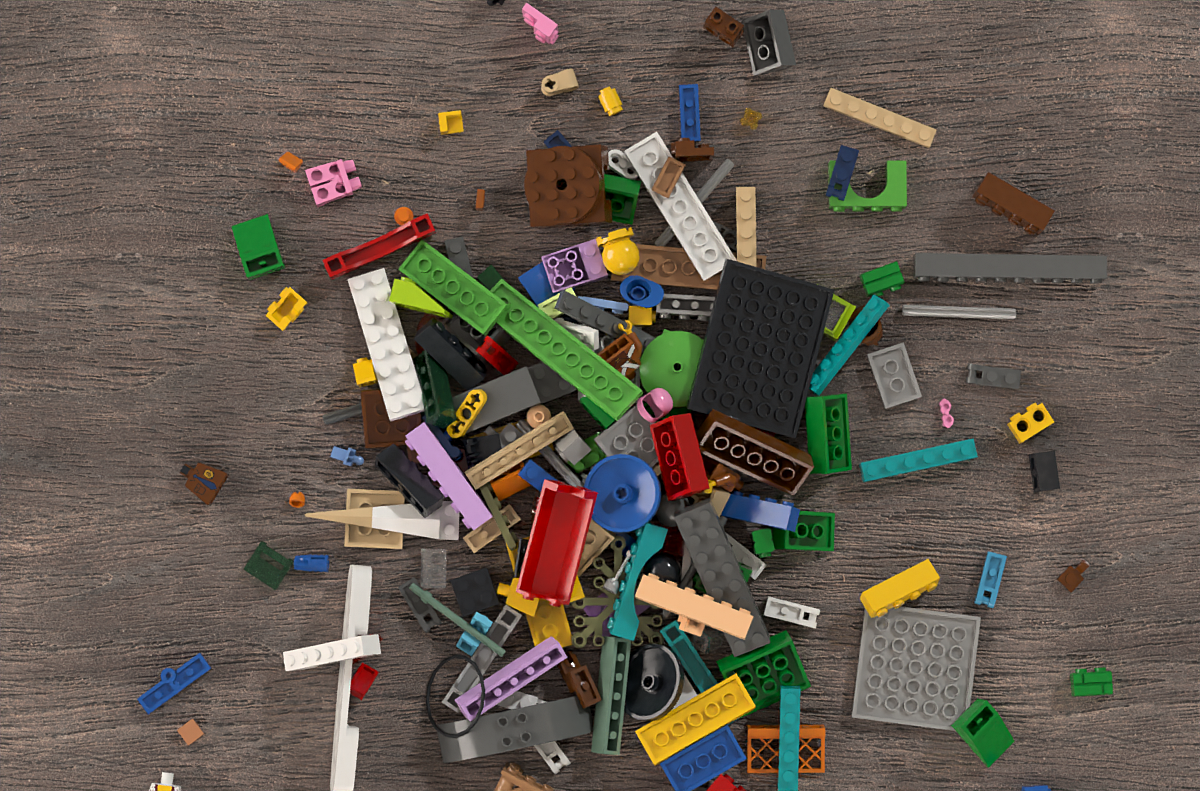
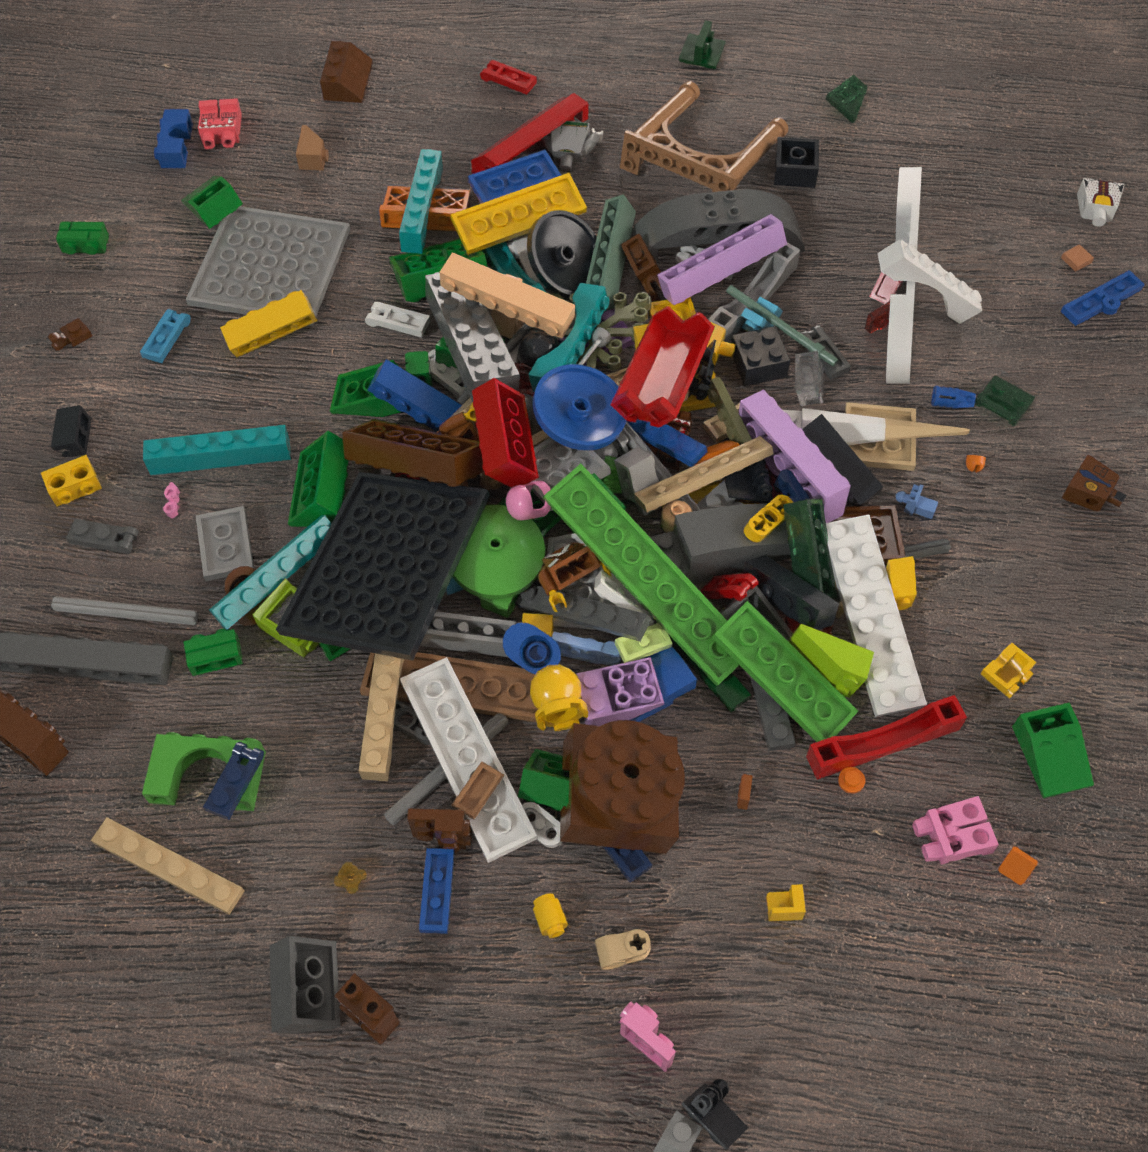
camera: 170 degrees left, 25 degrees down
black piece [426,655,485,738] -> none

